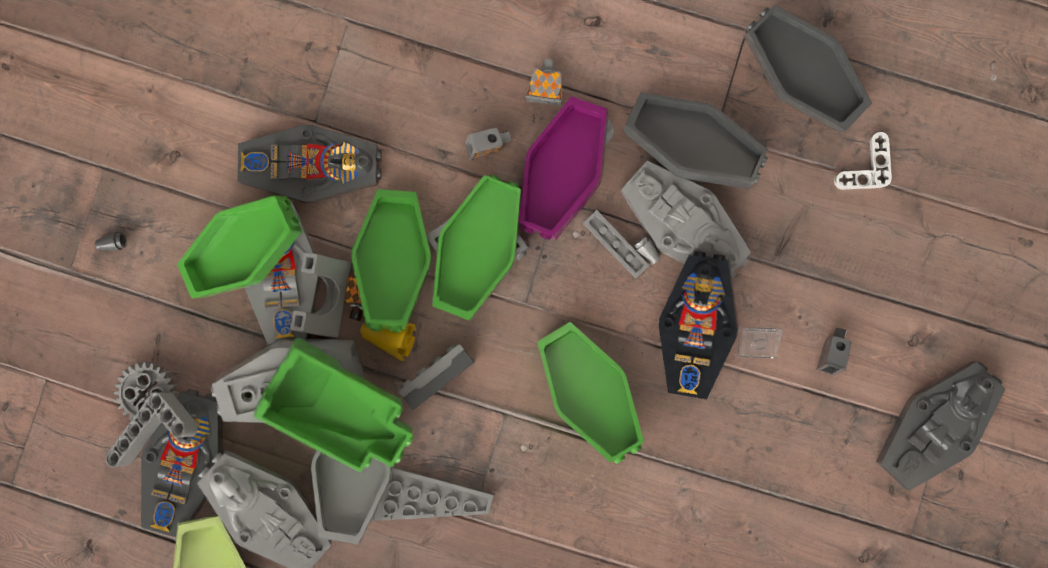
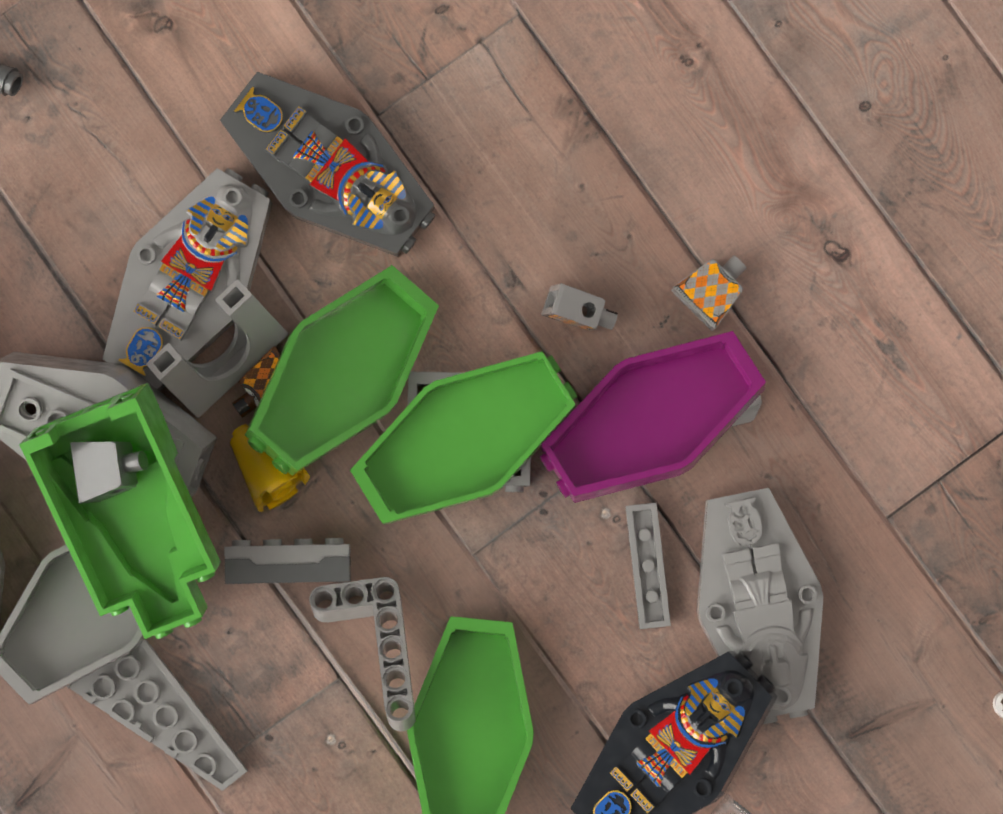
camera: 30 degrees right, 0 degrees up
bright green container [177,196,302,298] -> none
dark grey container [623,92,768,189] -> none
light grey cone [634,236,661,265] -> none
none -> torso [70,441,148,503]
none -> light grey beam [309,577,416,731]

